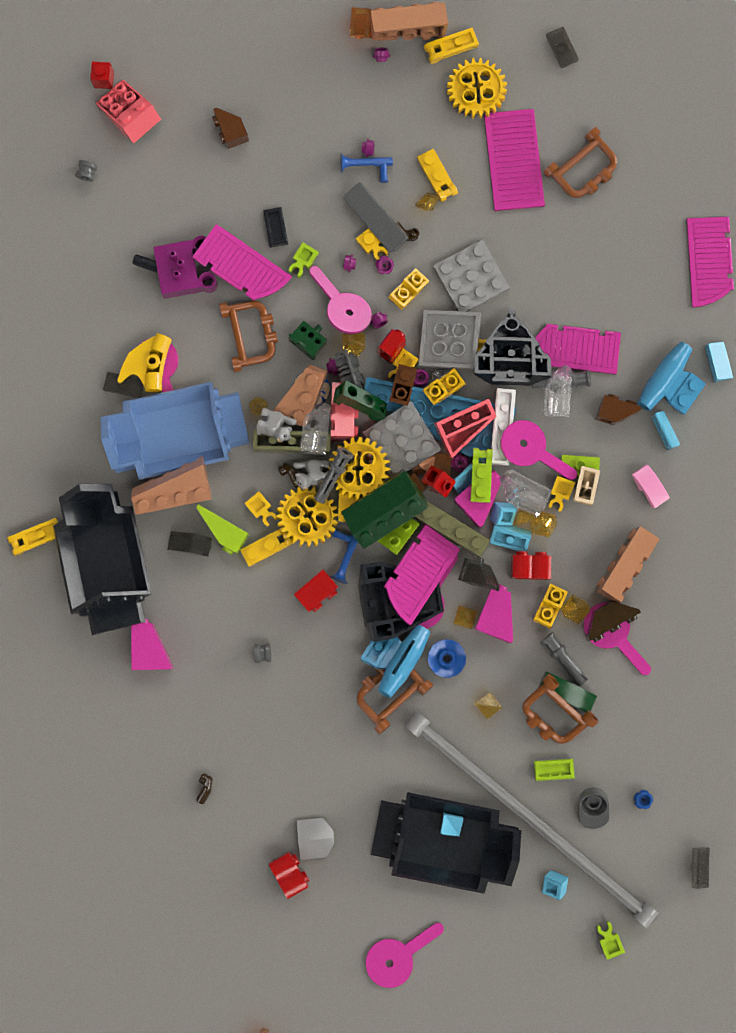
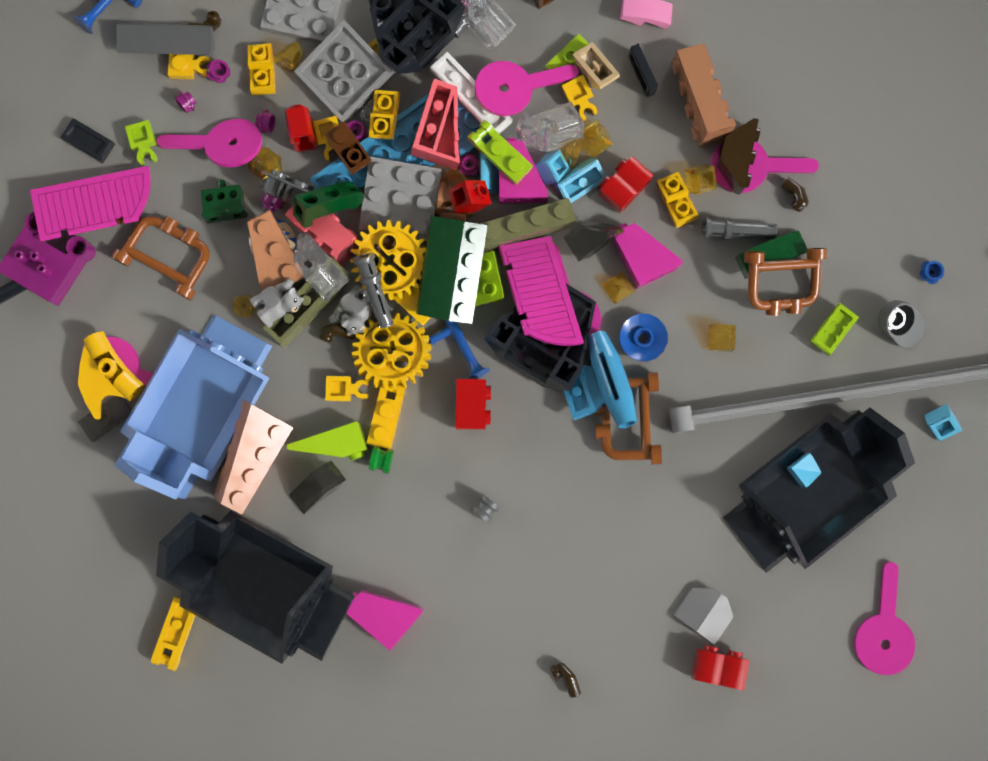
camera: 50 degrees left, 0 degrees up
none -> clear yellow slope [273,41,303,72]
none -> green wheel [369,446,394,474]
none -> black tile [628,43,658,97]
none -> dark brown arm [781,177,809,212]

